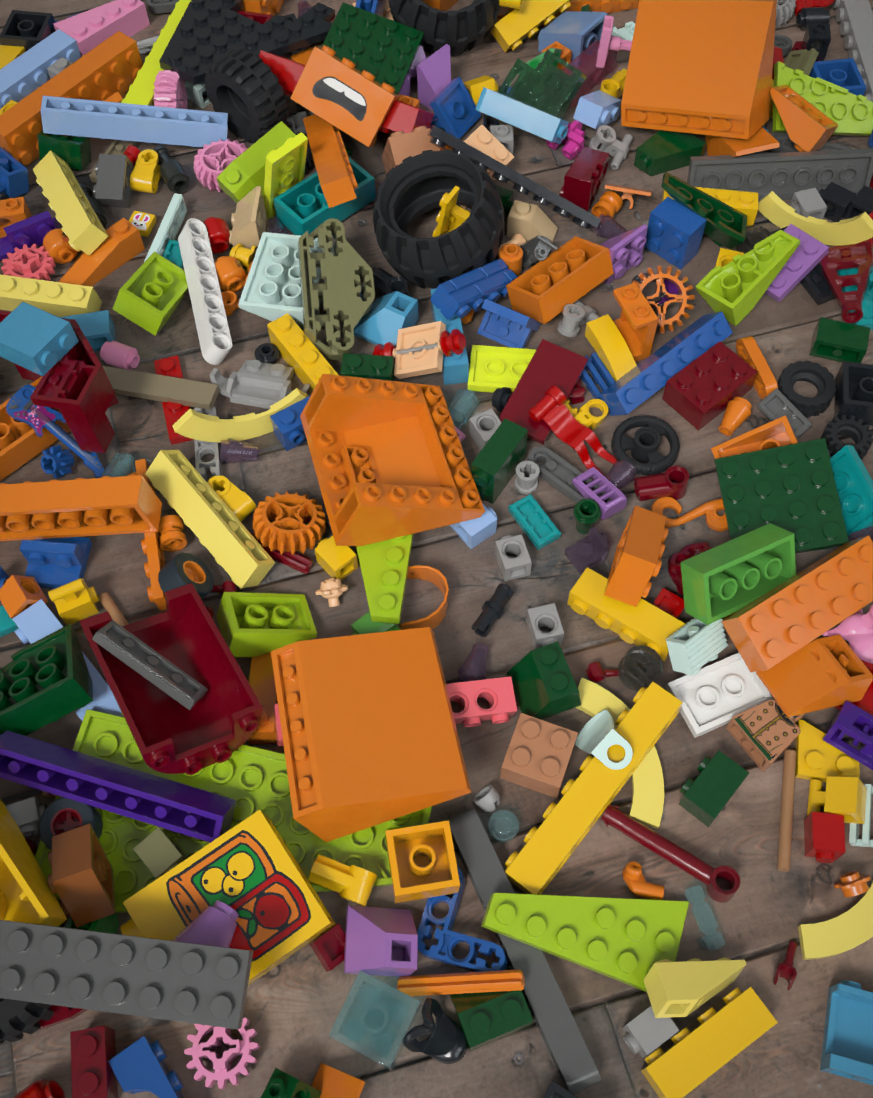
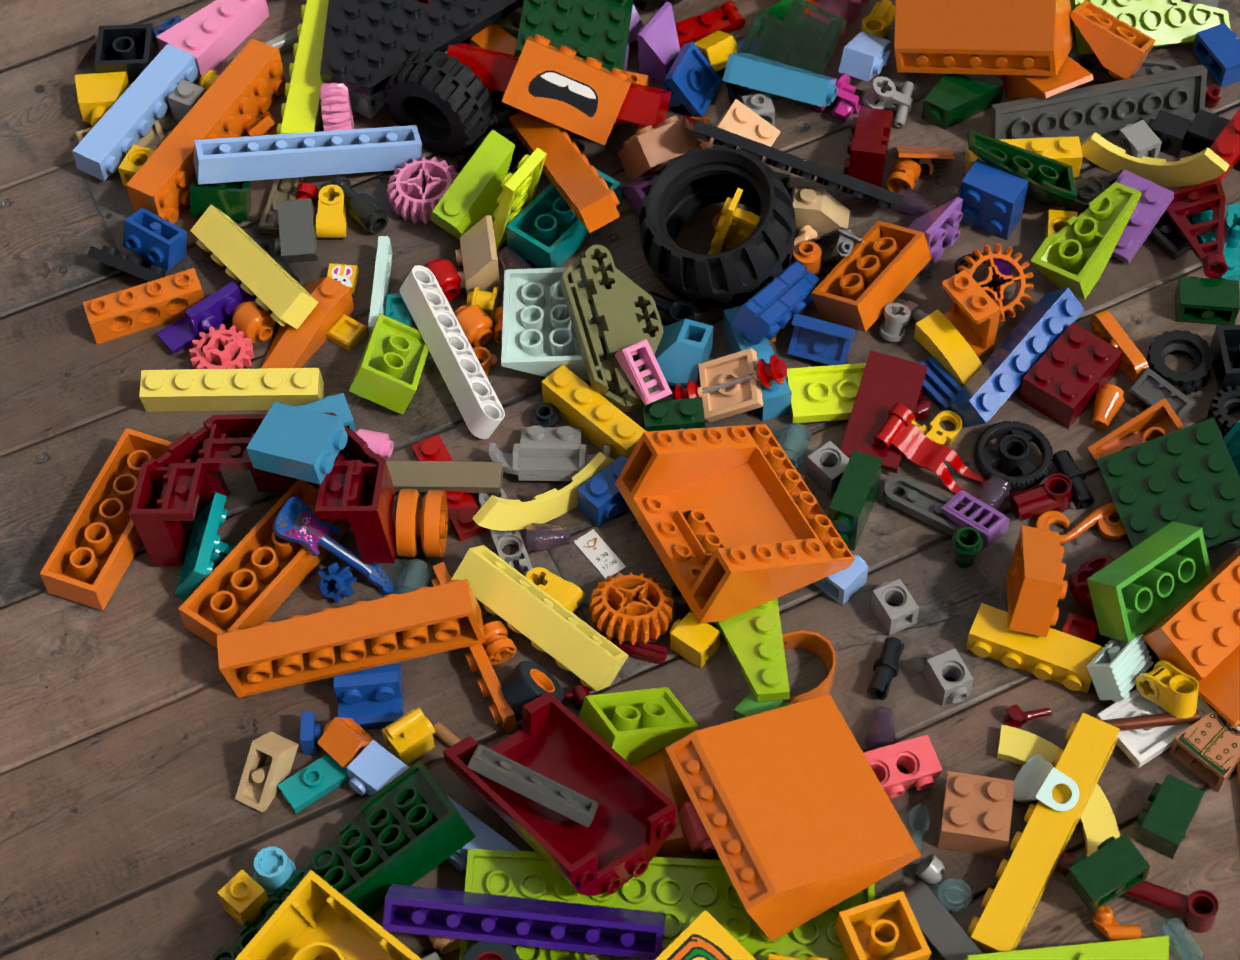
camera: 10 degrees left, 5 degrees down
light nougat plant [315,578,348,607] -> none
black plate [492,387,512,412] -> none
dark green slope [507,641,581,720] -> none
teal plate [508,494,561,550] -> none
light grey bush [515,461,540,494] -> none
clear purple bracket [565,527,610,574] -> none
clear smoke wheel [618,645,663,691] -> none
none -> yellow tile [326,314,368,352]
none -> orange wheel [396,489,448,558]
none -> white sticker [574,529,626,579]
none -> bright pink slope [615,339,672,406]
none -> red plate [675,1,746,50]
none -> clear light blue piece [905,804,930,867]
none -> black pin [1053,450,1095,509]
none -> dark green brick [1067,834,1150,913]
none -> copper bar [1101,709,1200,732]
none -> yellow piece [1135,660,1199,719]

